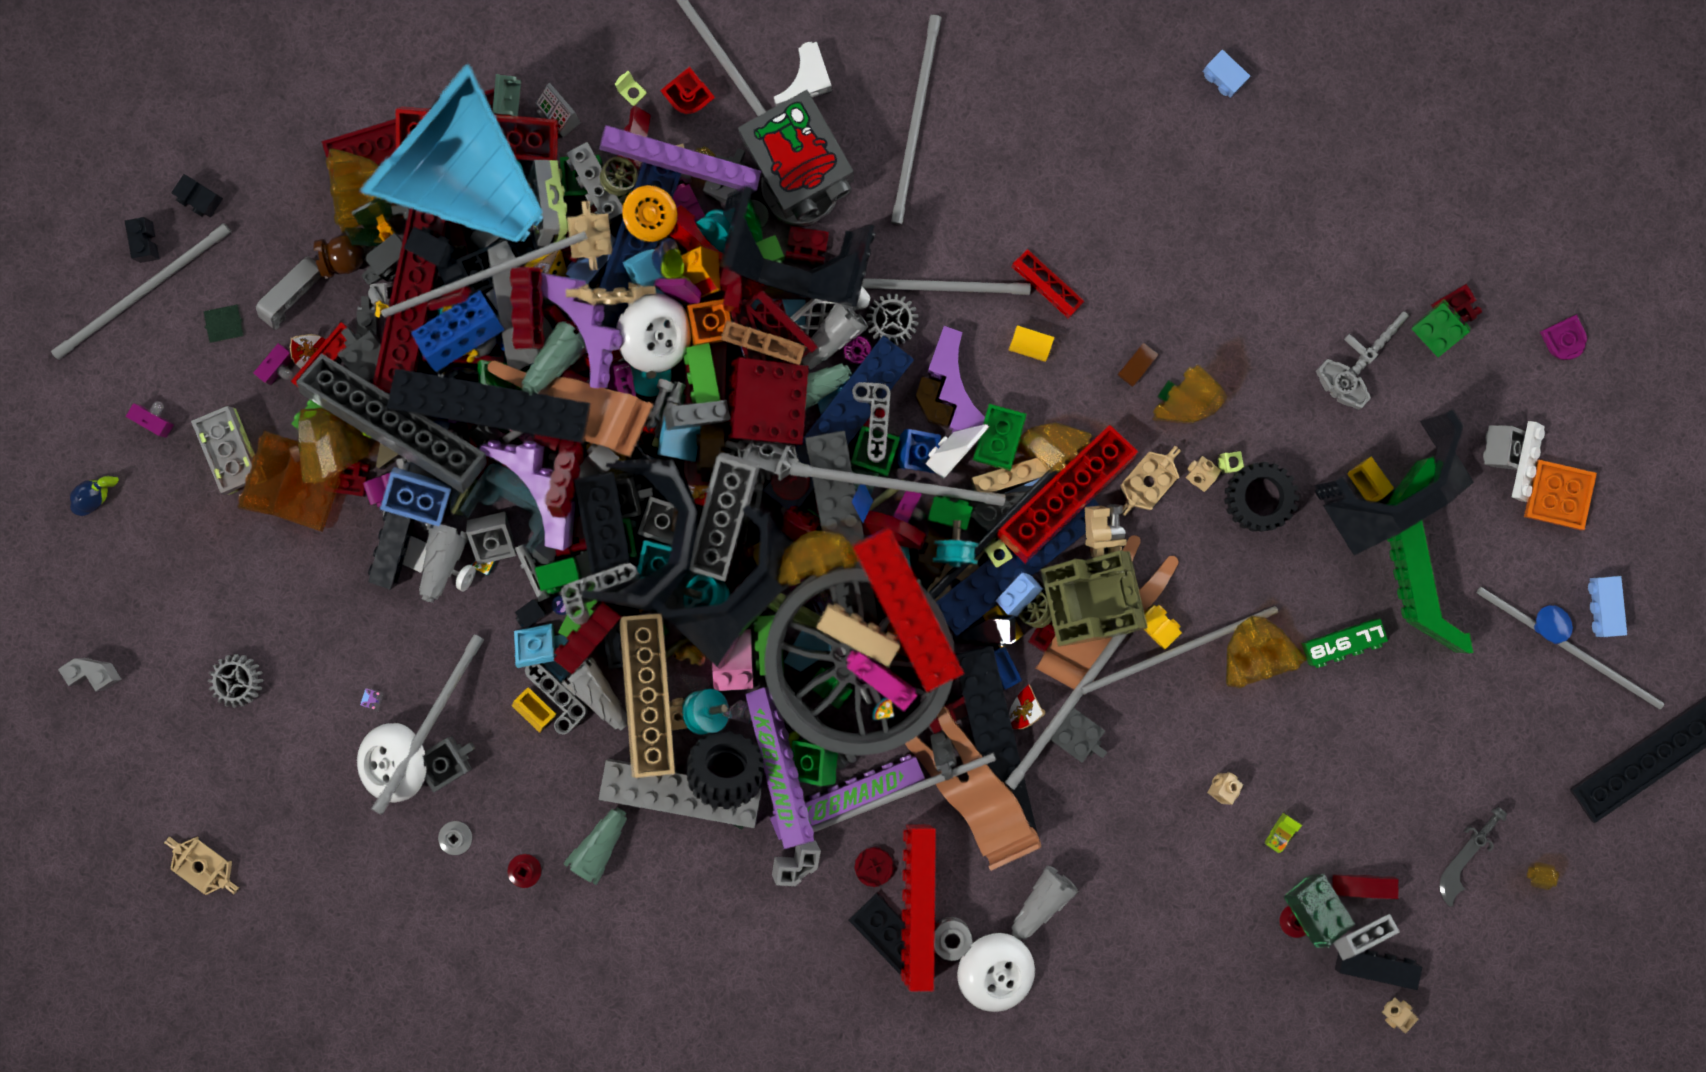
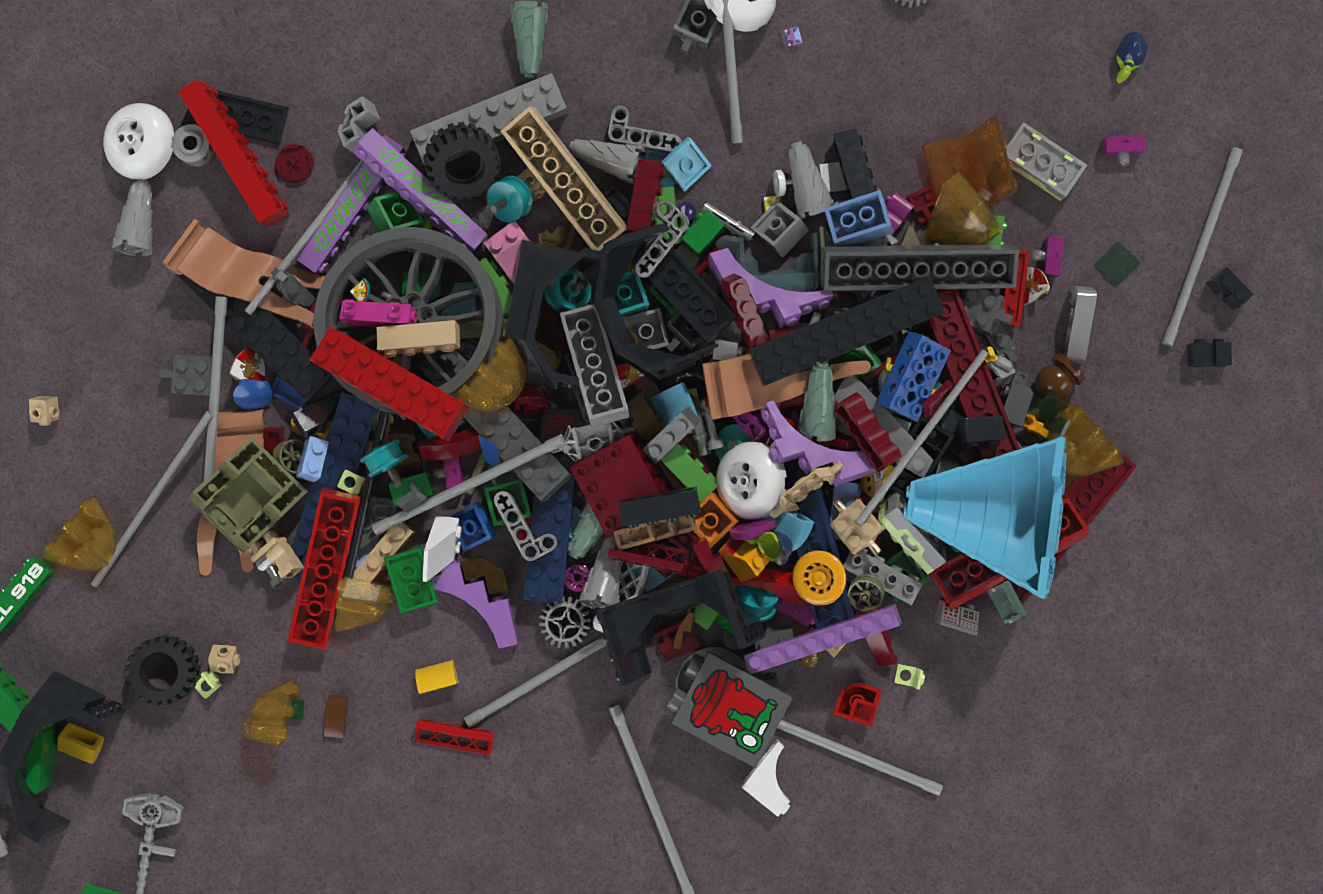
camera: 145 degrees right, 0 degrees up
yellow brick [512,687,556,733] -> none
black brick [515,598,548,628] -> none
tan plate [1120,446,1181,516] -> none
yellow brick [1144,604,1182,649] -> none
none -> blue dish [233,379,272,410]
none -> dark grey tile [397,479,427,513]
none -> black brick [618,486,701,528]
none -> reddish brown slope [673,607,696,649]

